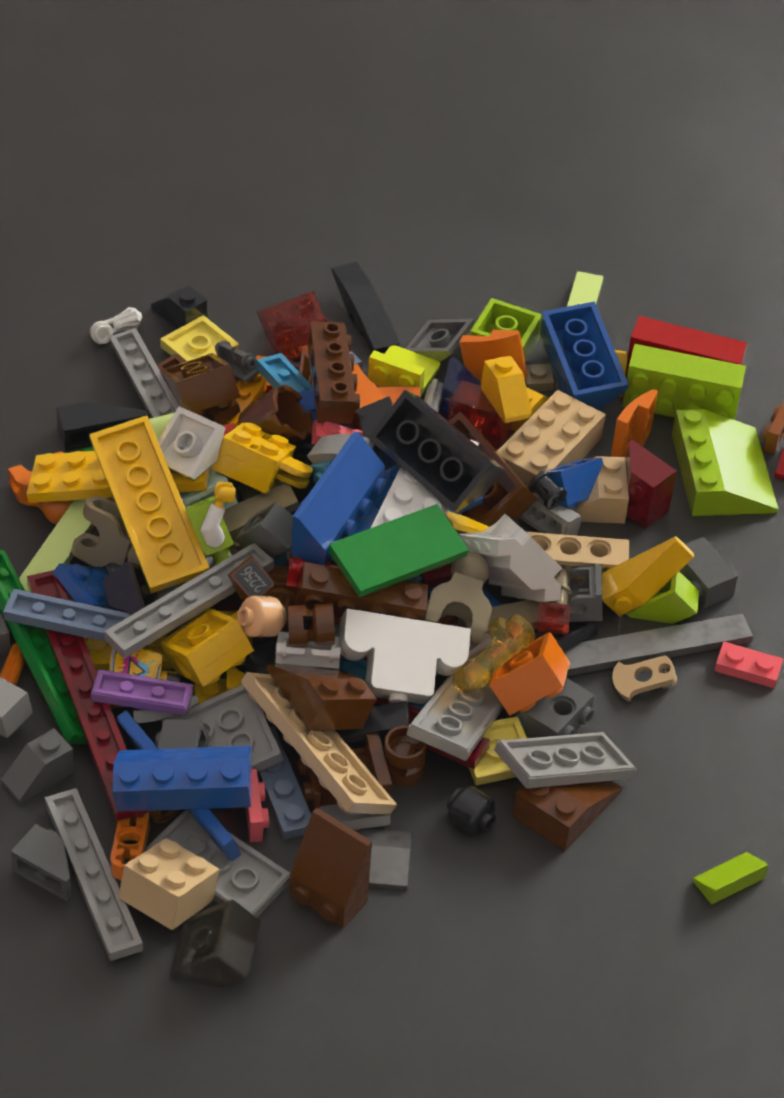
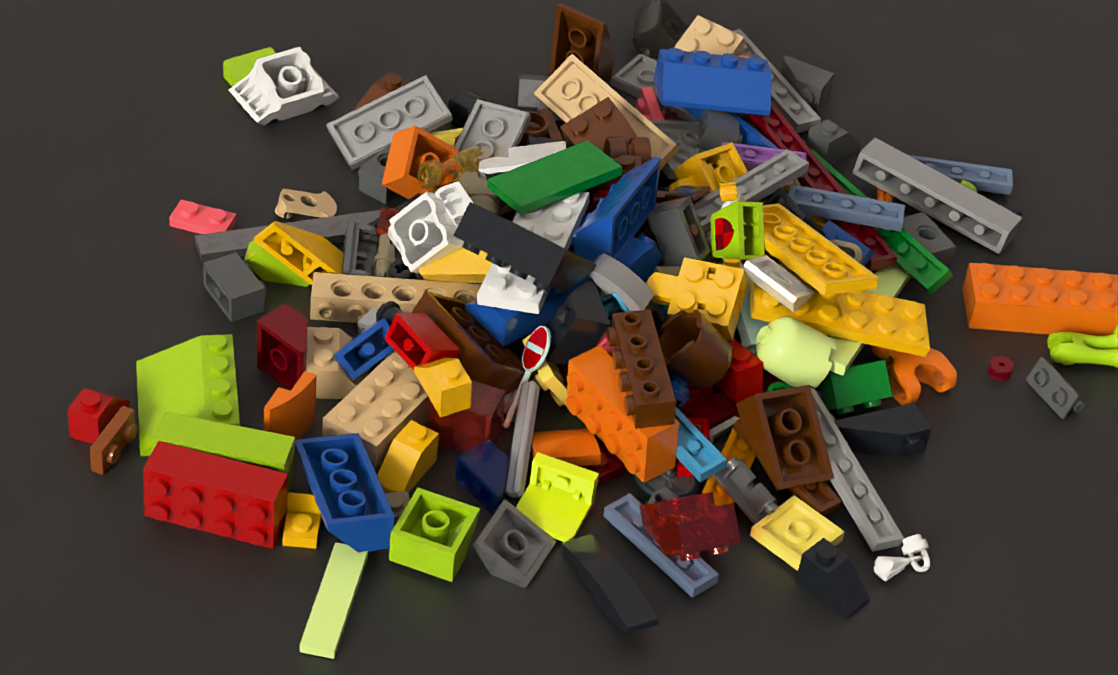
camera: 175 degrees right, 5 degrees down
light nougat head [237,596,287,637] -> none
orange slope [459,329,528,387] -> none
none -> white slope [229,47,339,126]
none -> red brick [384,313,460,371]

